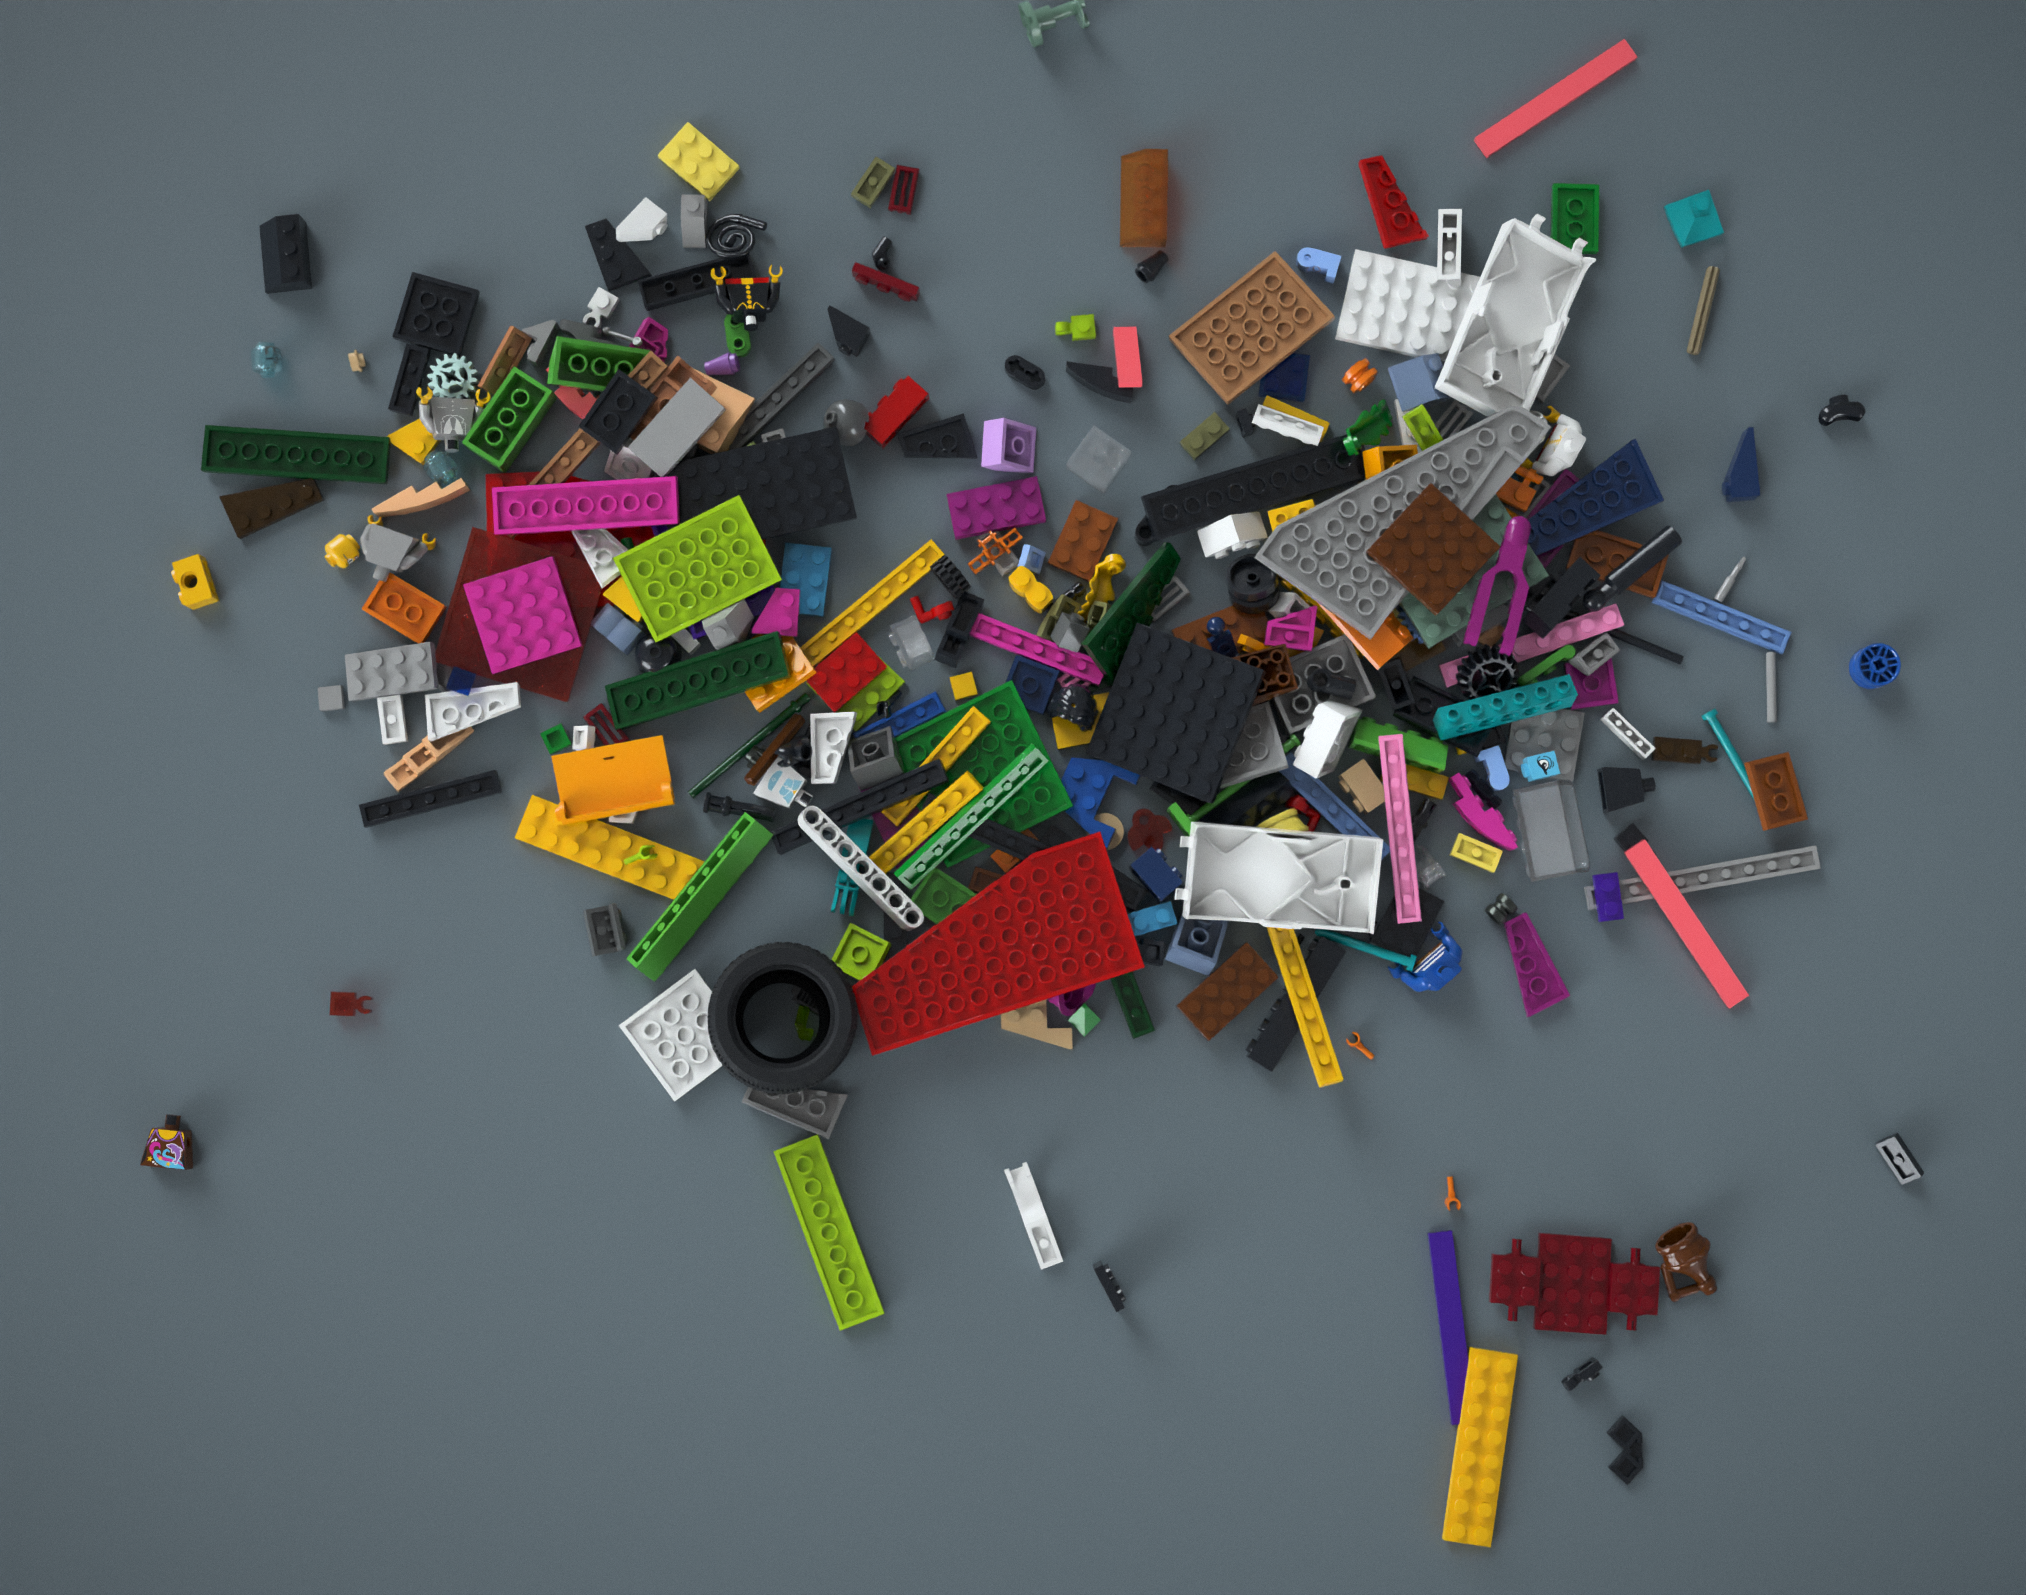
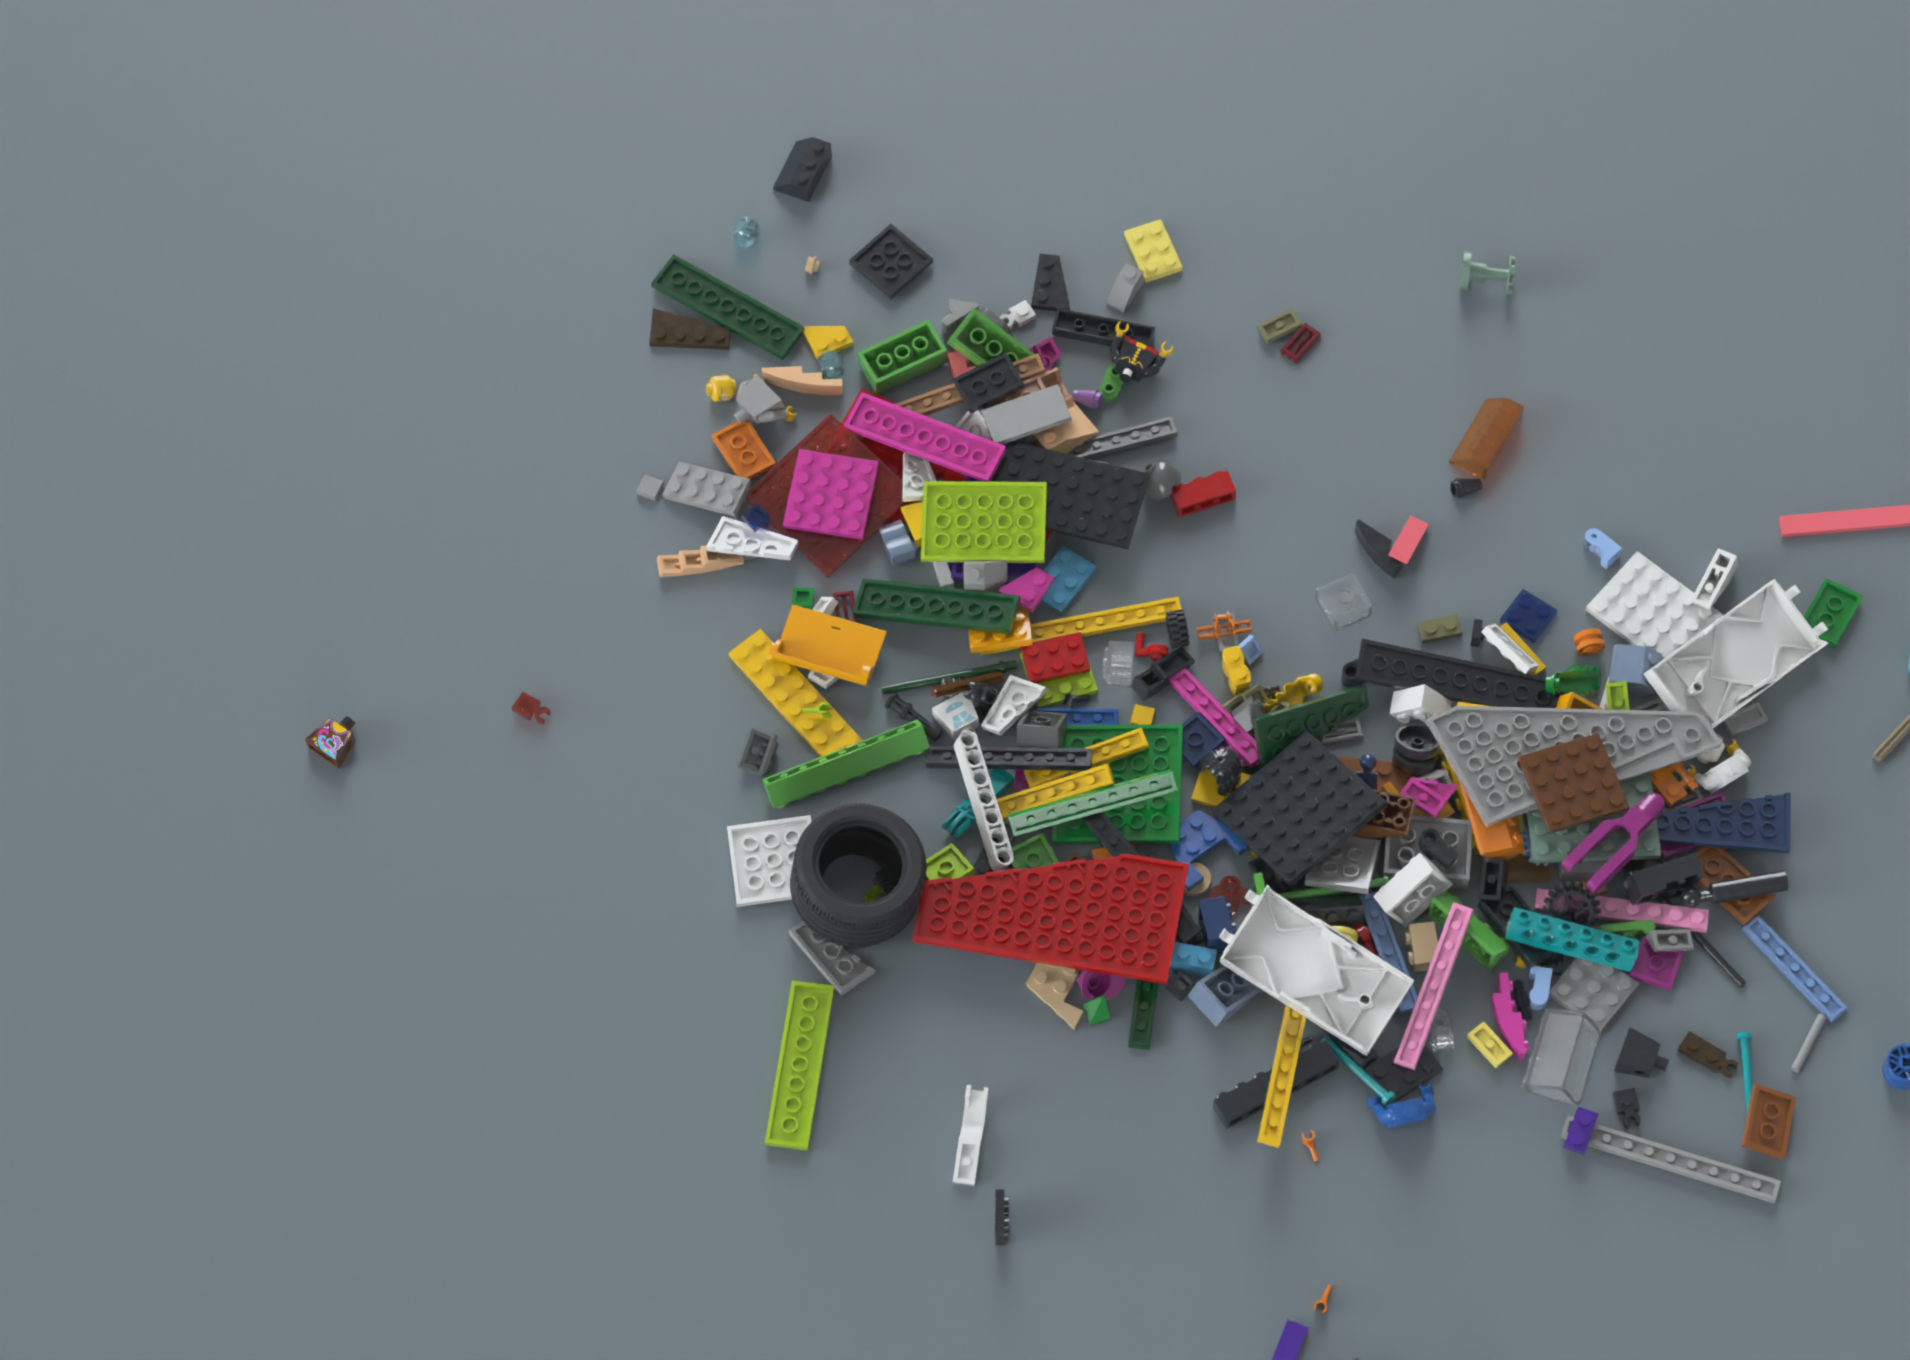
camera: 30 degrees right, 20 degrees down
yellow brick [171,554,219,610] -> none
black plate [359,770,502,828] -> none
white plate [377,695,408,745] -> none
black plate [388,343,431,416] -> none
light grey torso [416,386,490,453] -> none
light aqua gear [427,353,479,399] -> none
nougat plate [478,326,532,396] -> none
light grey hinge [602,327,643,347] -> none
white slope [616,197,668,242] -> none
black cylinder [635,633,682,673] -> none
black piece [706,214,767,258] -> none
black slope [827,305,871,357] -> none
dark red plate [852,262,920,302] -> none
black arm [872,236,893,271] -> none
black wing [898,413,978,459] -> none
magenta plate [946,476,1046,540] -> none
lavender slope [981,418,1036,473] -> none
black beam [1005,355,1045,390] -> none
dark orange plate [1048,500,1118,582] -> none
lime plate [1055,314,1096,341] -> none
medium nougat plate [1169,251,1335,405] -> none
reddish brown brick [1176,942,1279,1041] -> none
red wing [1358,155,1429,249] -> none
yellow plate [1380,764,1449,800] -> none
black pin [1411,798,1437,844] -> none
pearl dark grey wheel [1485,893,1518,926] -> none
magenta wing [1504,912,1570,1017] -> none
medium azure brick [1521,751,1560,782] -> none
white piece [1600,708,1656,760] -> none
coral tile [1624,839,1749,1009] -> none
light grey piece [1713,557,1747,604] -> none
dark blue slope [1722,427,1760,502] -> none

